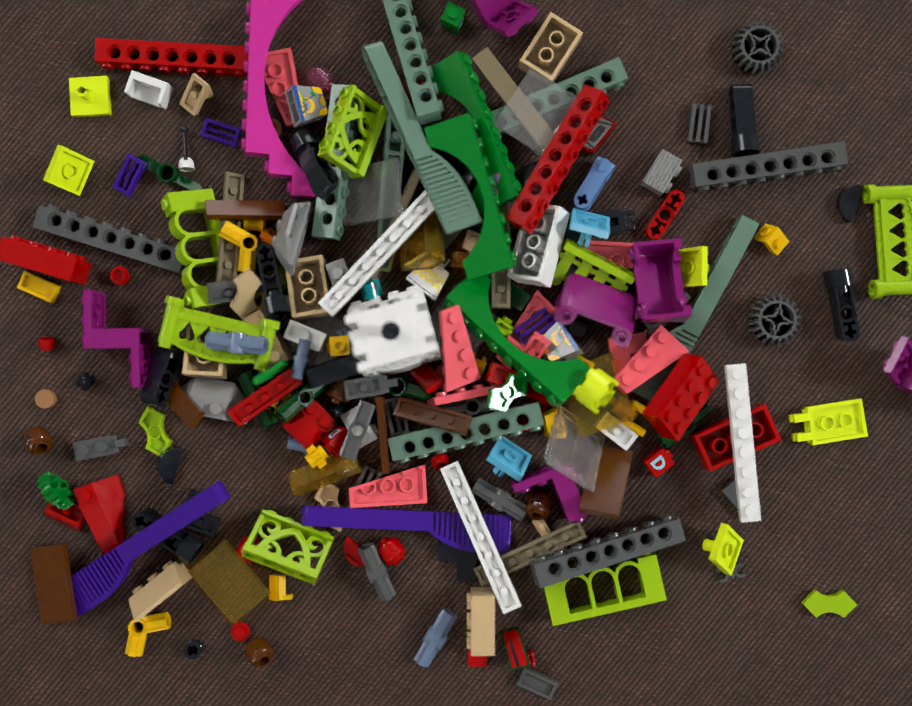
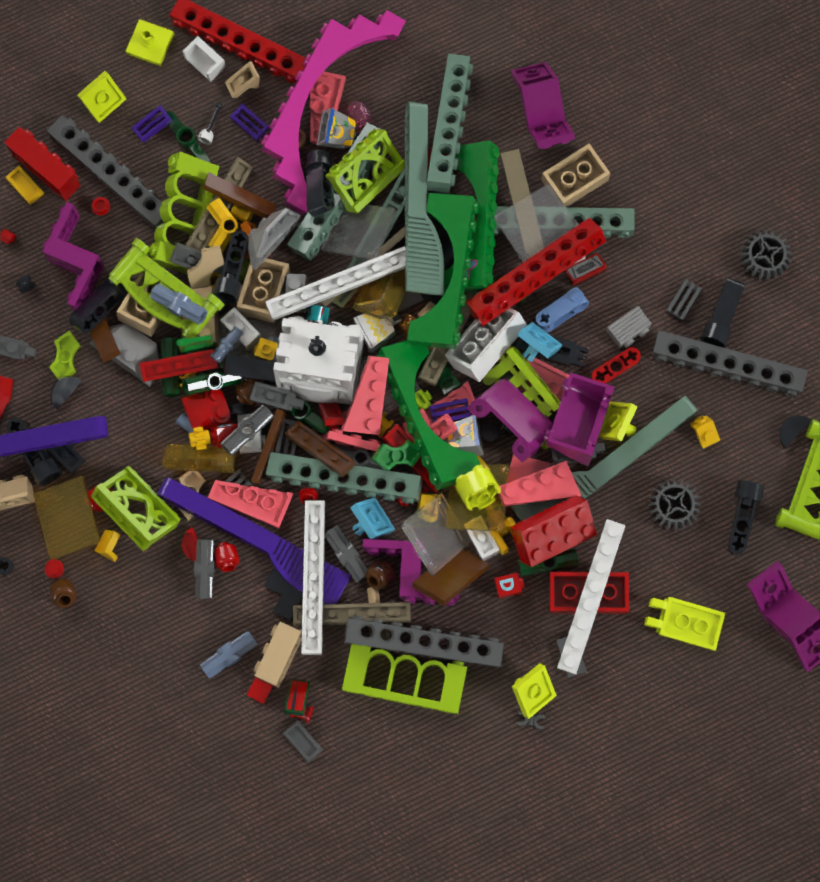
camera: 25 degrees right, 10 degrees down
green brick [440,2,466,35] -> none
lime tile [801,589,857,618] -> none

